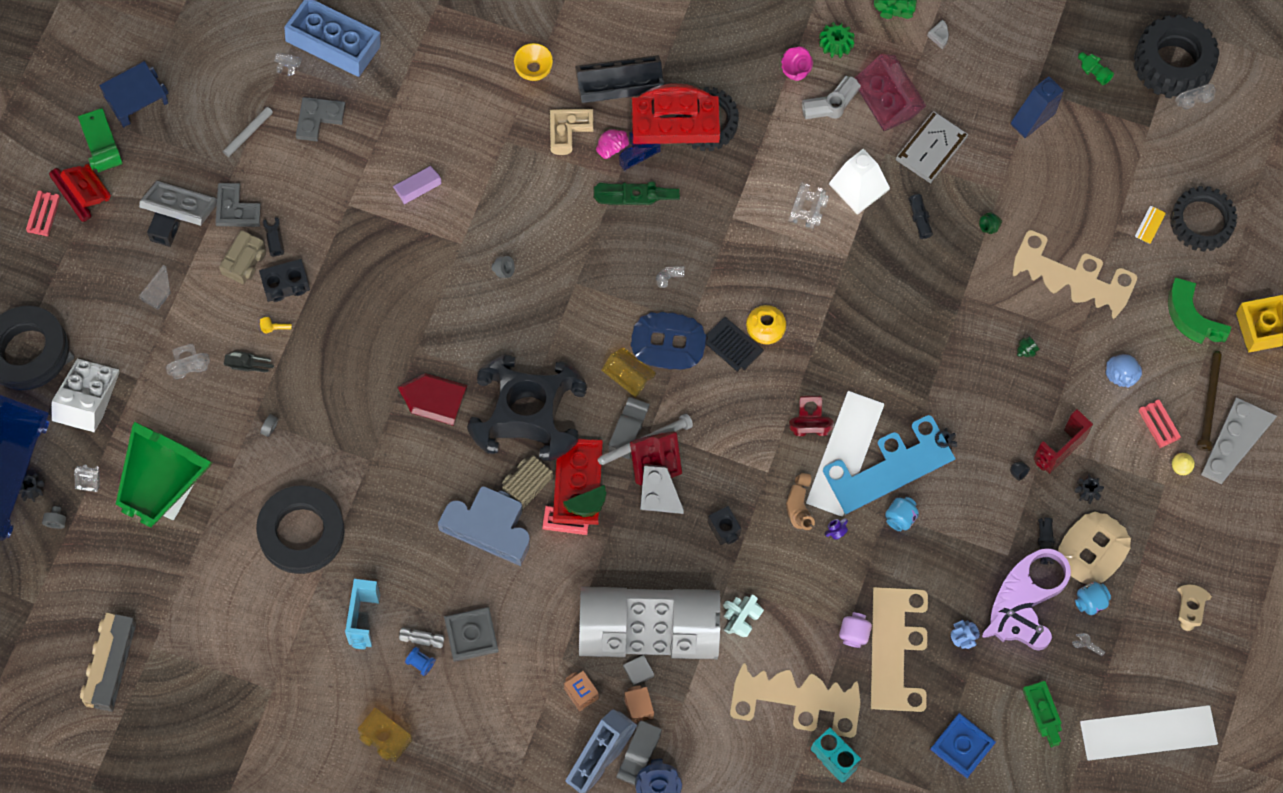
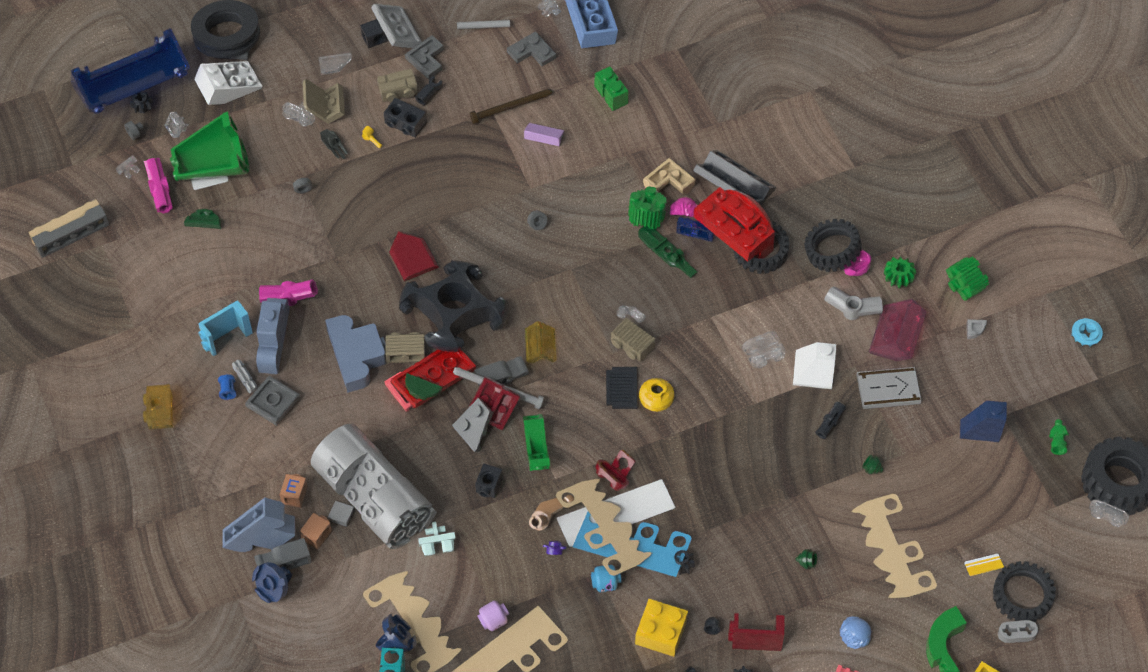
camera: 50 degrees right, 10 degrees down
black tyre [256,486,345,574] -> none
yellow piece [514,43,553,81] -> none
dark blue piece [631,312,706,370] -> none
none -> clear tile [116,155,140,179]
none -> dark pink piece [144,158,173,214]
none -> dark green tile [184,209,221,229]
none -> sand blue brick [256,298,290,374]
none -> dark pink piece [259,279,318,306]
none -> dark tan bracket [303,79,345,124]
none -> dark blue tile [376,614,417,653]
none -> dark brown bar [469,89,552,124]
none -> green arch [523,414,550,471]
none -> tan piece [556,479,652,576]
none -> green piece [594,66,629,111]
none -> dark tan brick [611,318,655,362]
none -> green brick [628,186,667,229]
none -> yellow brick [635,599,688,657]
none -> black tyre [804,219,862,272]
none -> light grey beam [998,620,1038,643]

